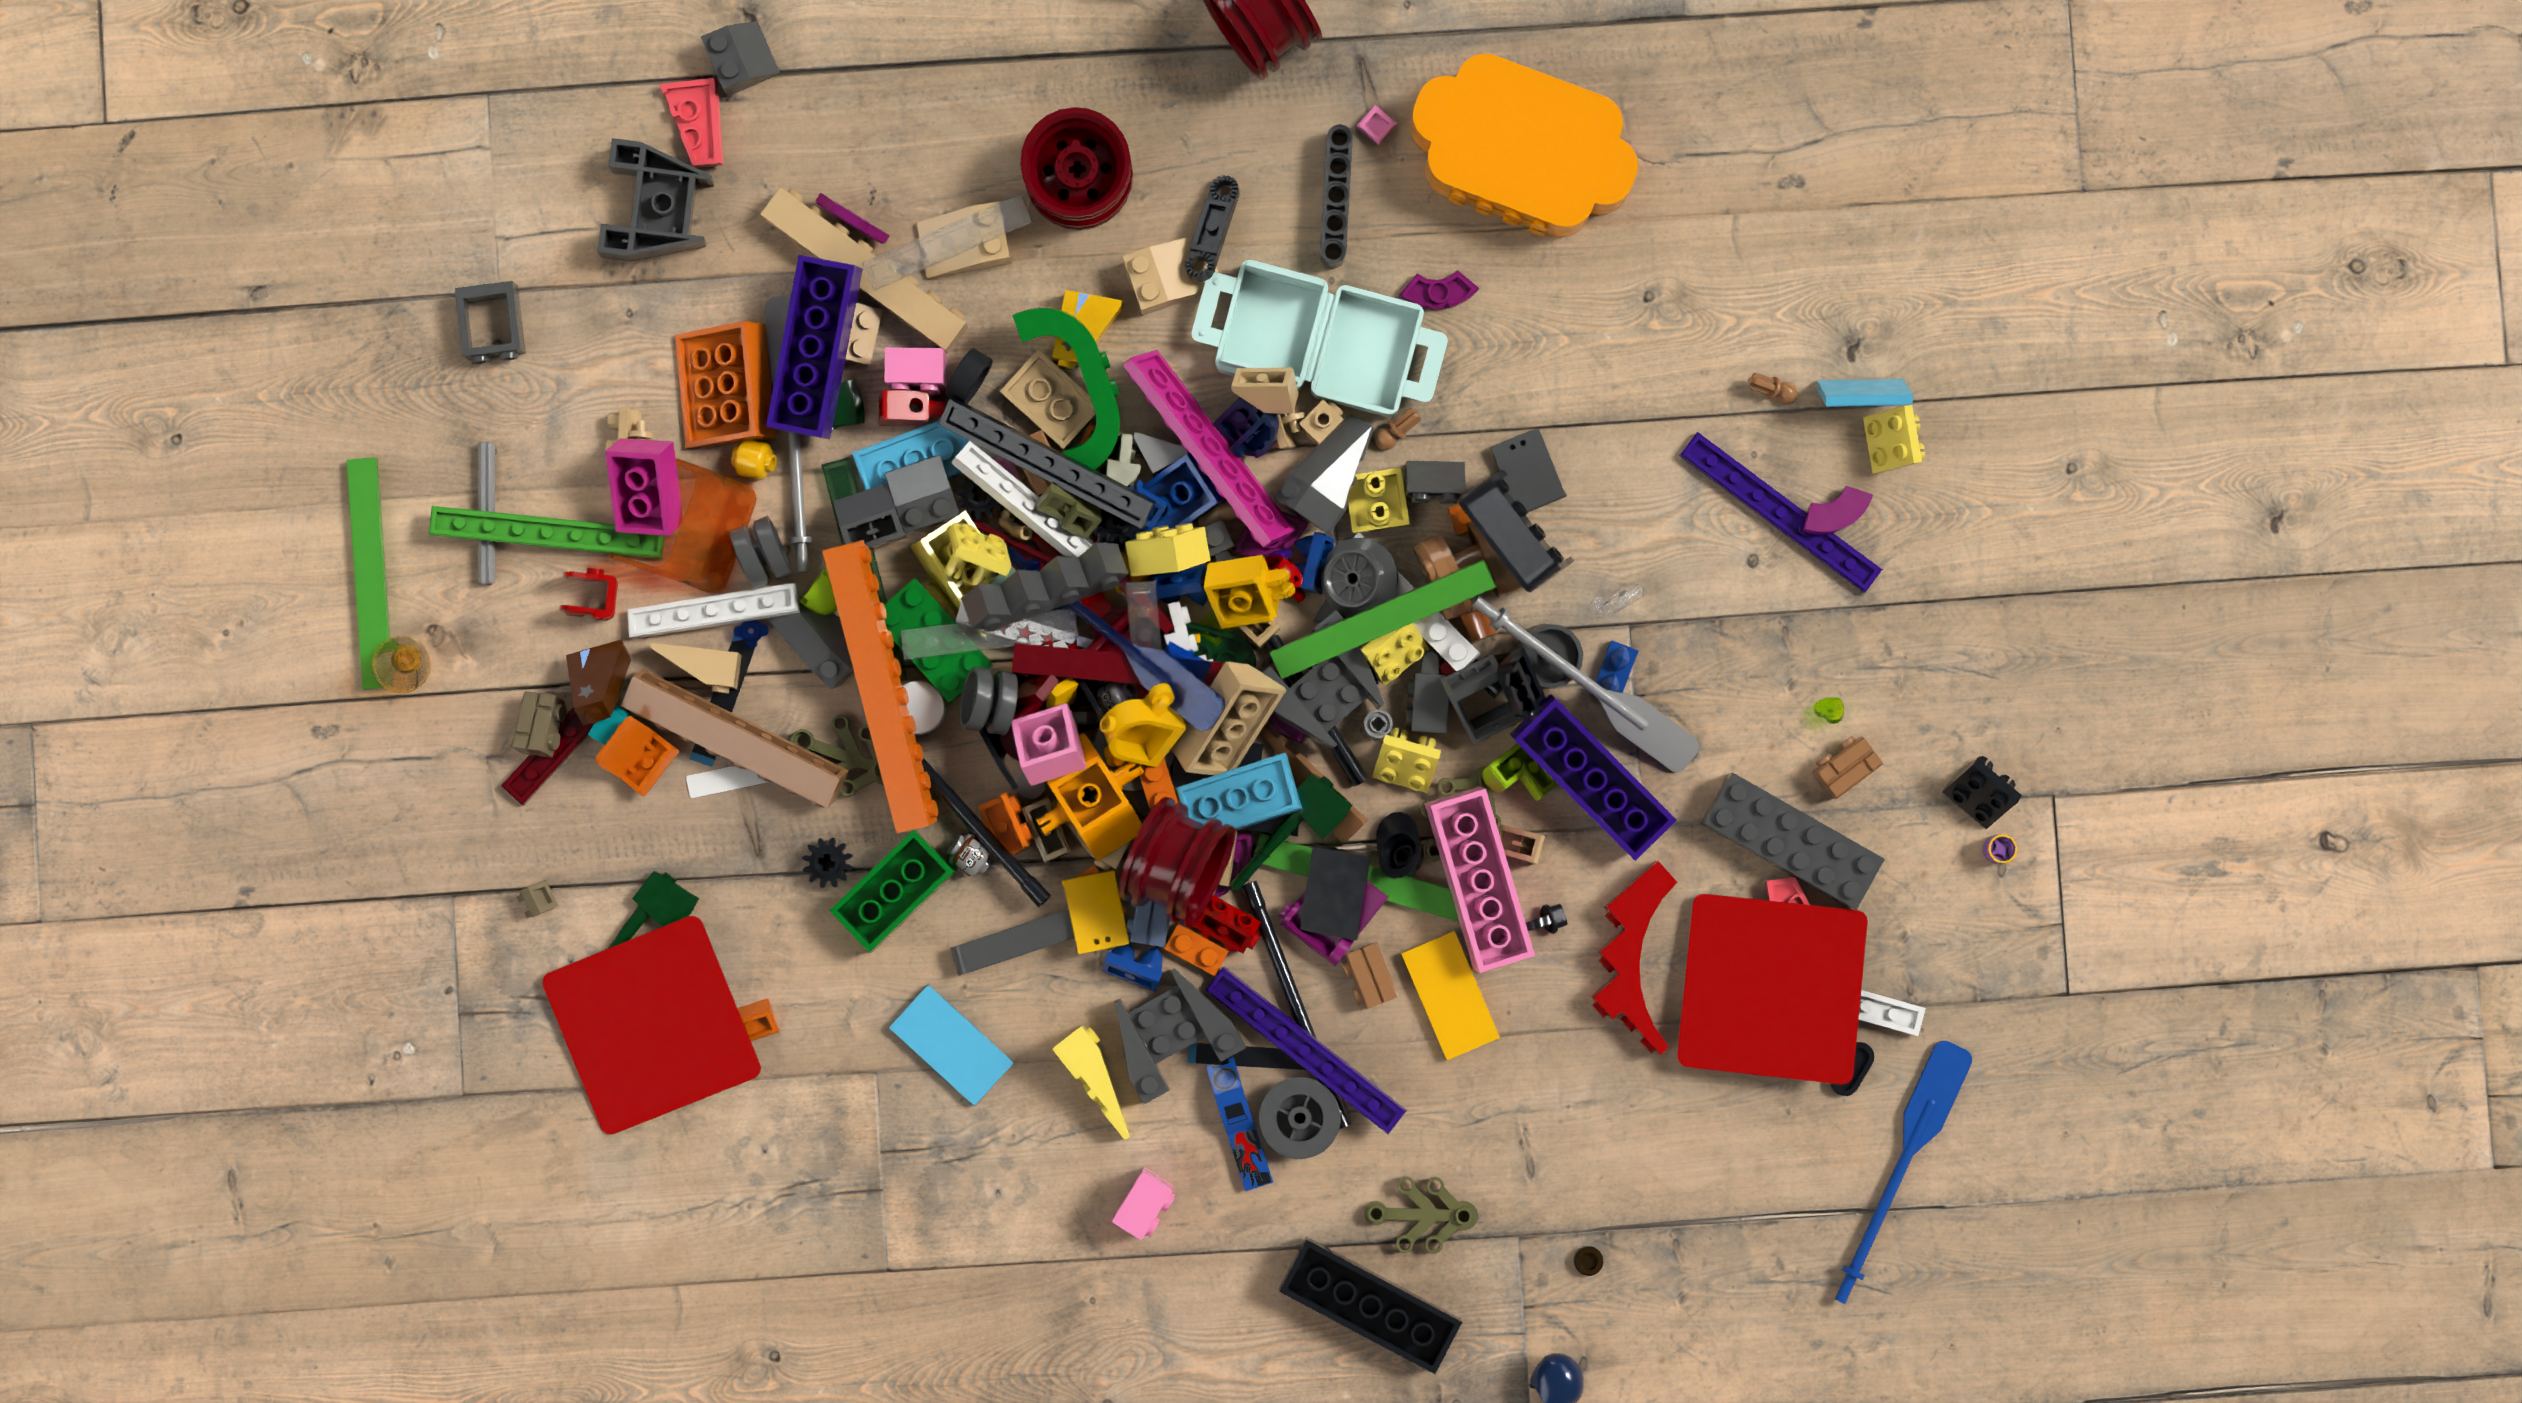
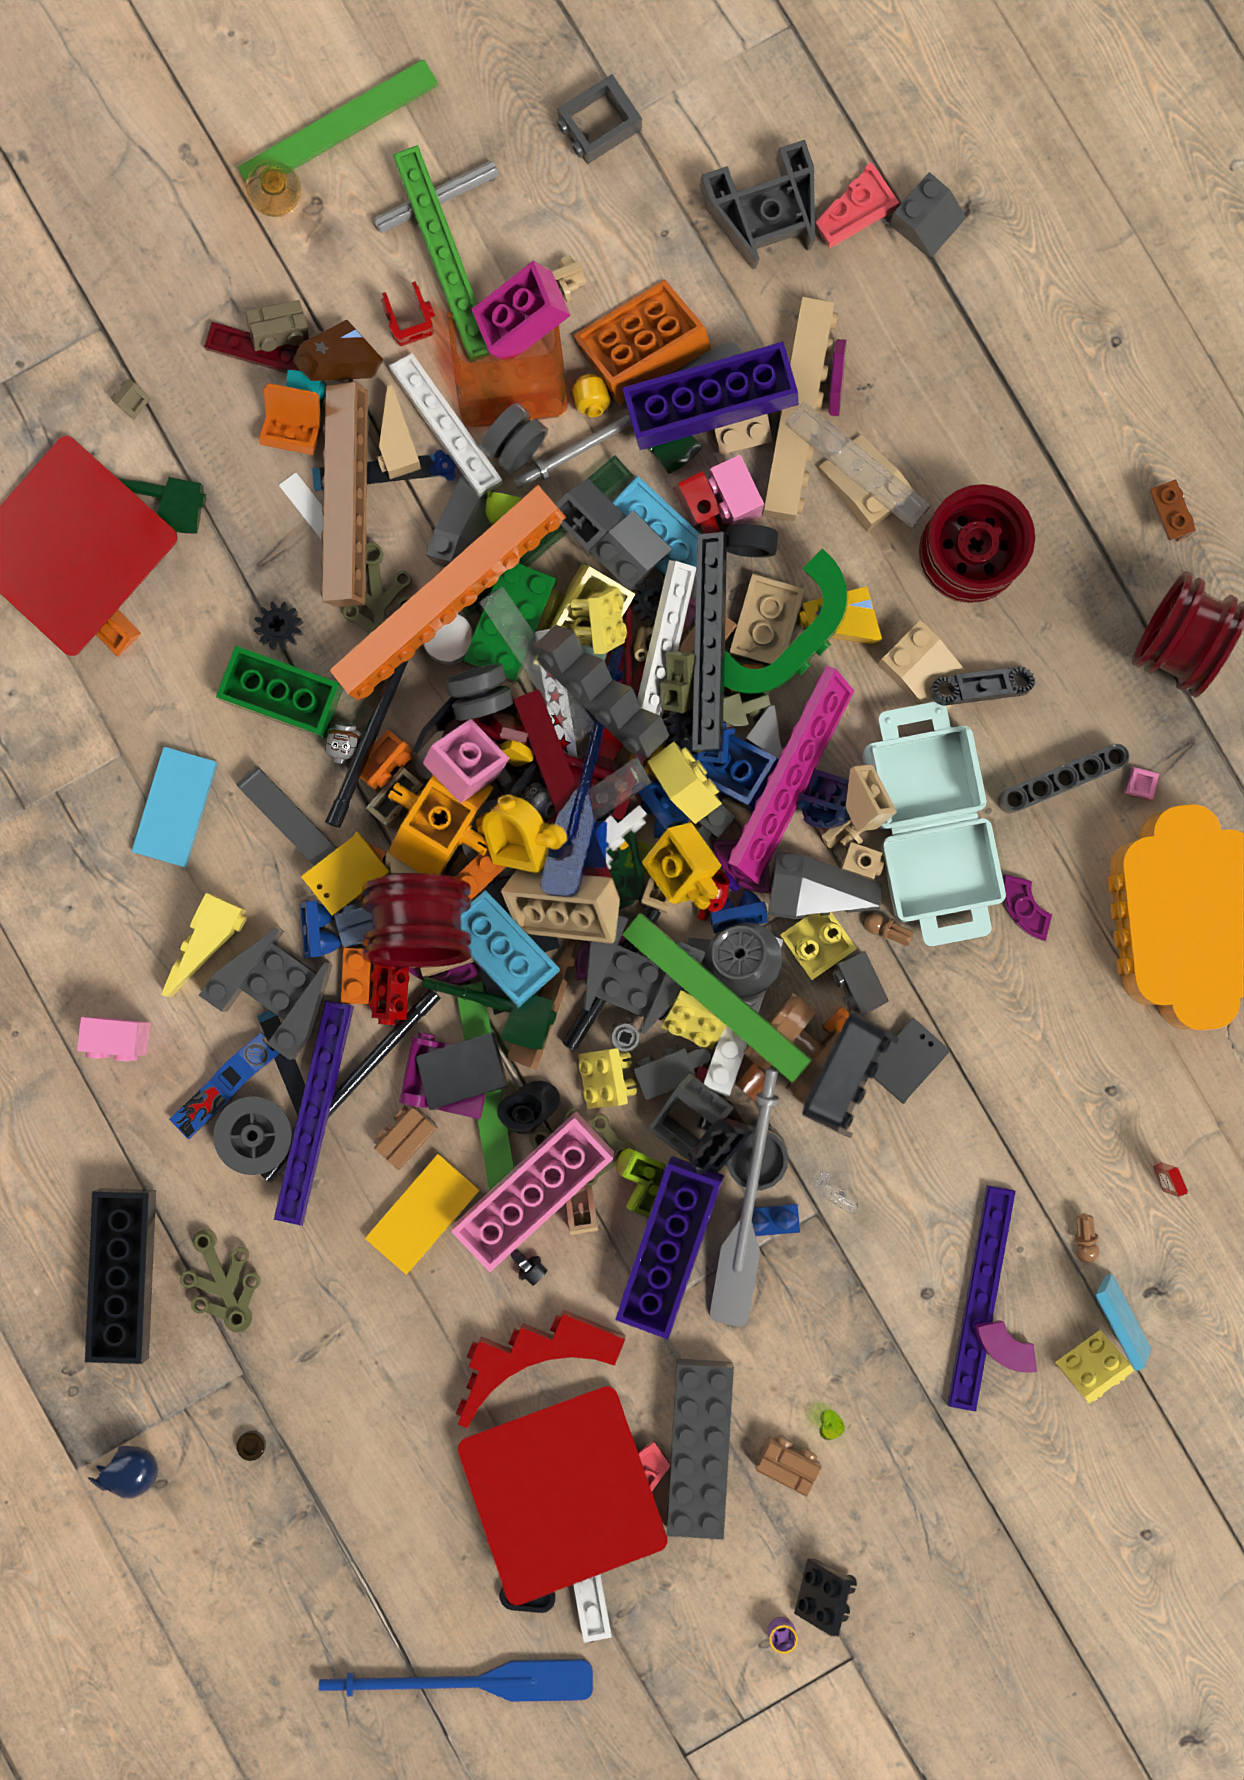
camera: 65 degrees right, 0 degrees up
none -> red tile [1153,1162,1188,1197]

